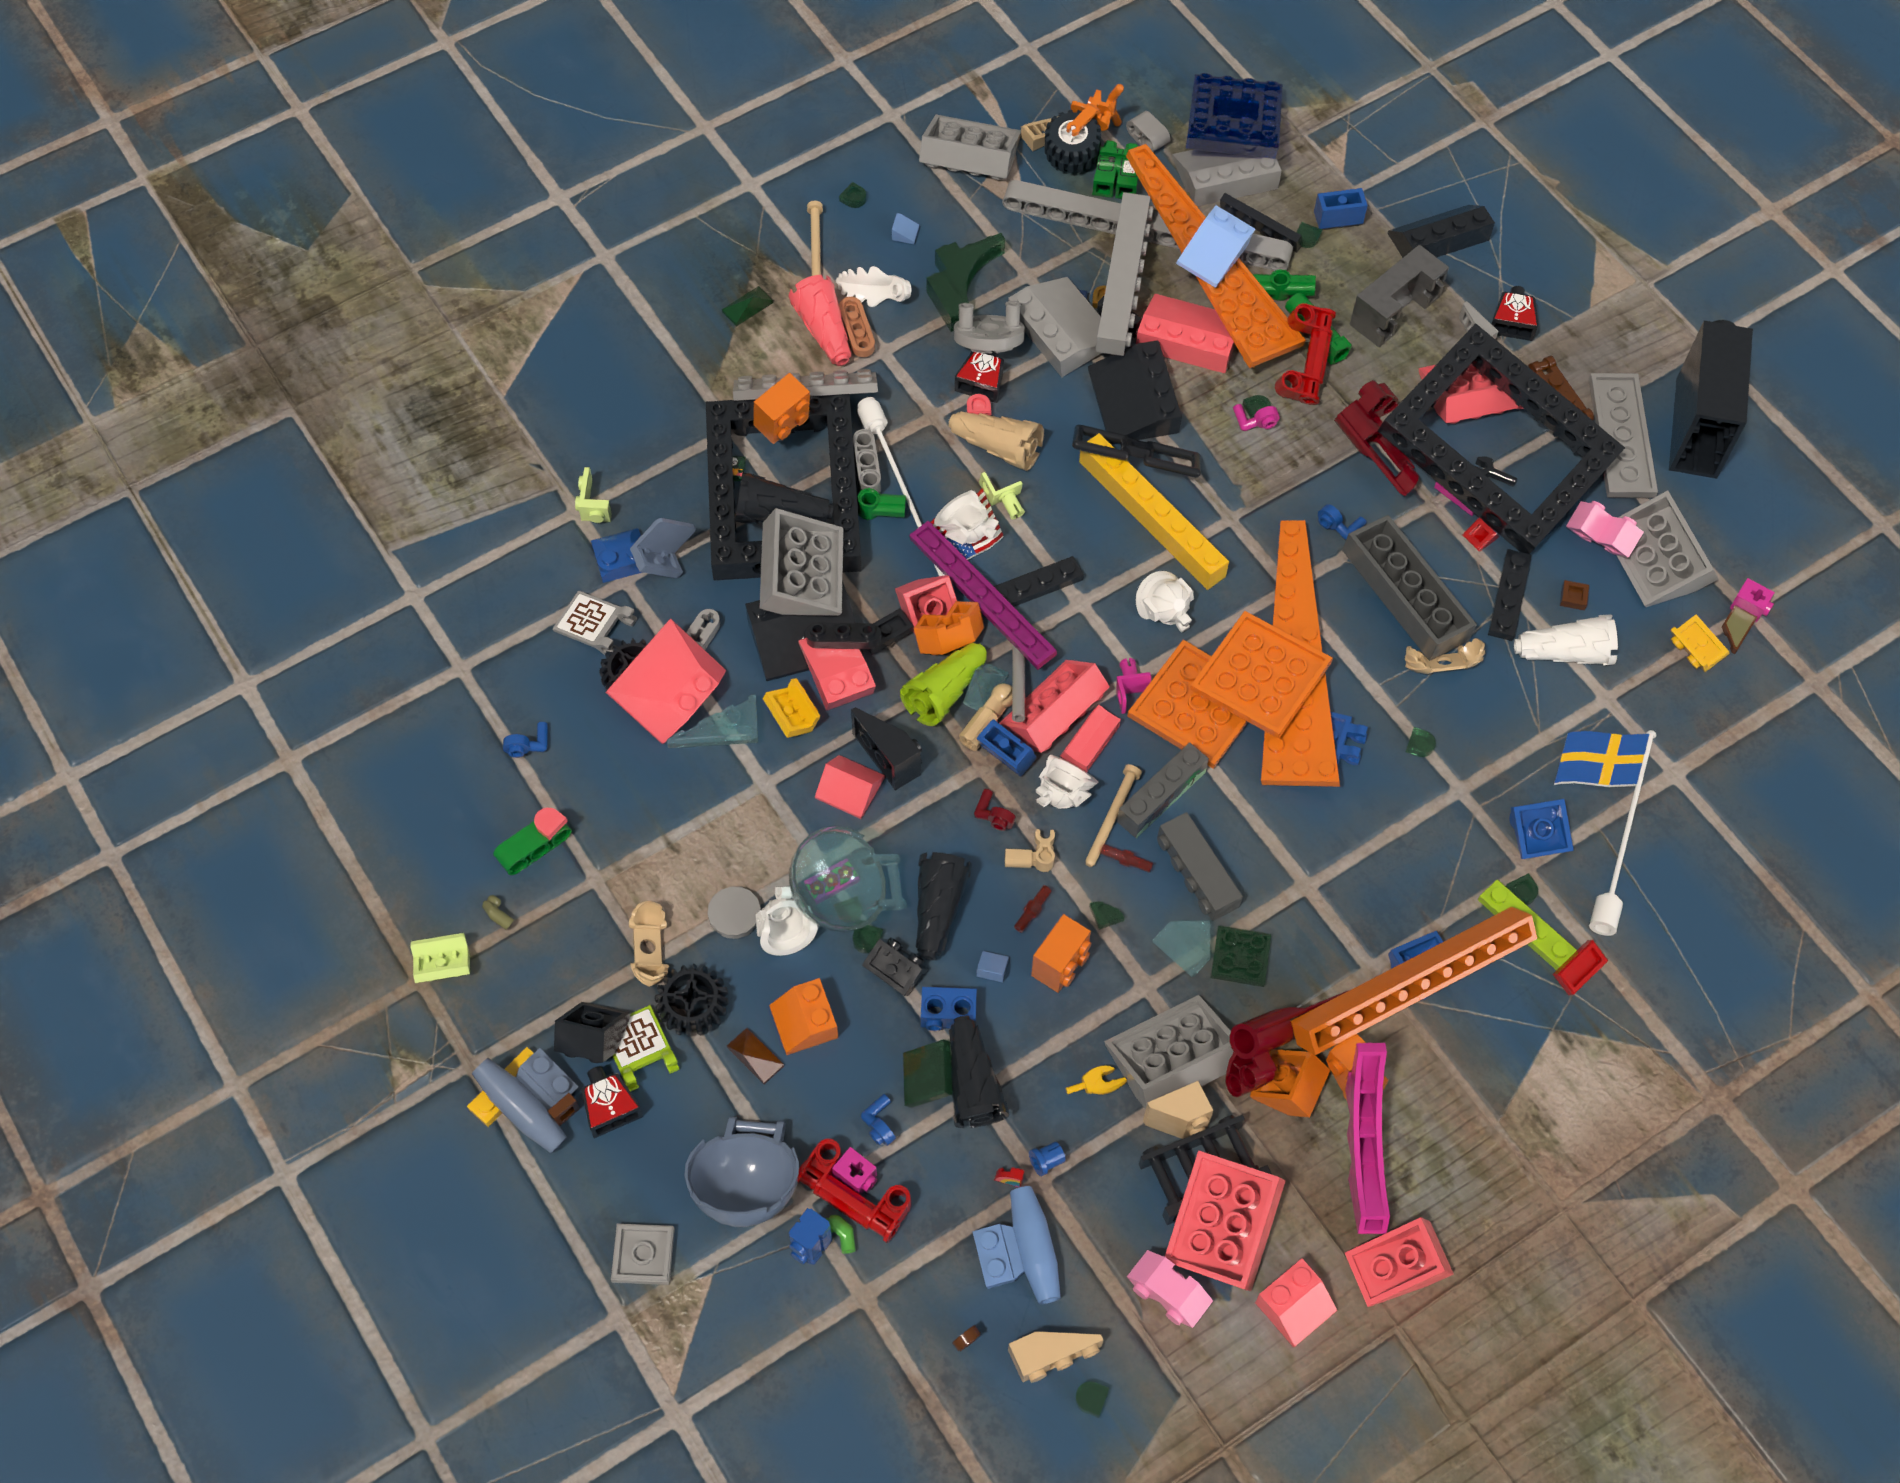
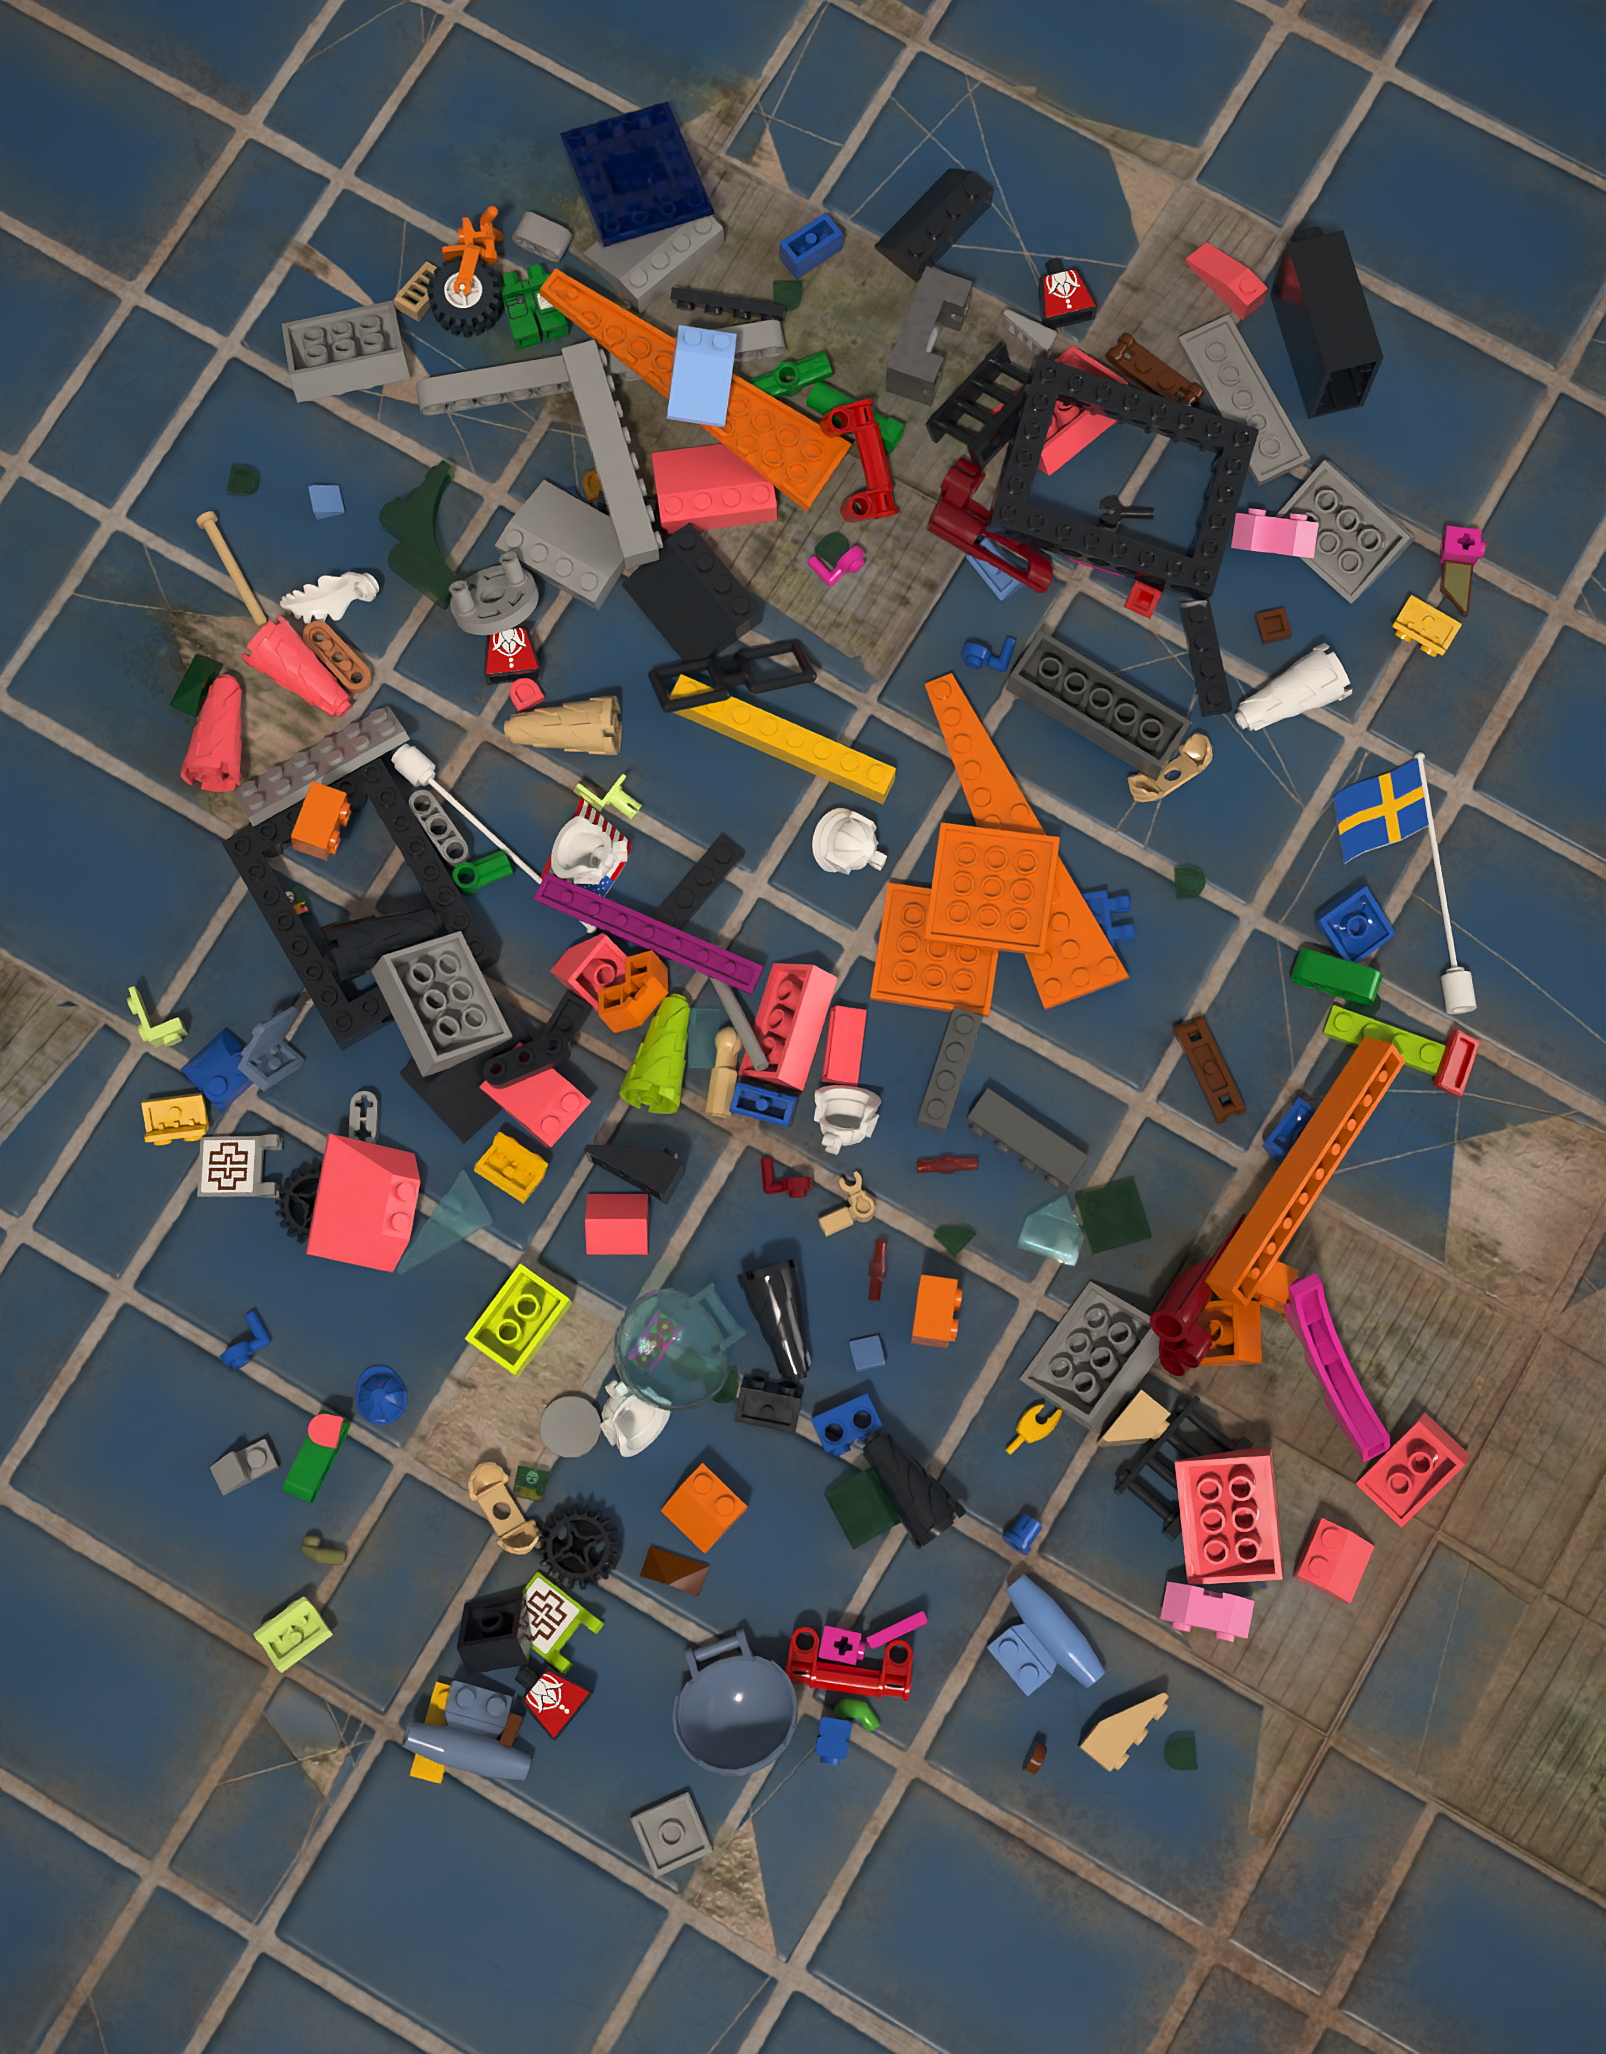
camera: 25 degrees left, 15 degrees up
blue plate [861,1094,896,1146] -> none
red tile [994,1167,1024,1188] -> none
tan bar [1085,764,1142,867] -> none
dark pink bracket [1116,658,1151,714] -> none
none -> yellow bracket [141,1092,209,1145]
none -> coral cone [181,675,242,792]
none -> light grey slope [210,1439,280,1496]
none -> blue piece [355,1366,408,1425]
none -> neon yellow brick [465,1264,572,1378]
none -> clear green tile [511,1465,549,1503]
none -> dark pink tile [866,1611,928,1650]
none -> black fence [925,343,1029,470]
none -> medium blue slope [966,537,1024,601]
none -> reddish brown plate [1172,1015,1246,1124]
none -> coral slope [1185,242,1268,321]
none -> green beam [1290,949,1383,1005]

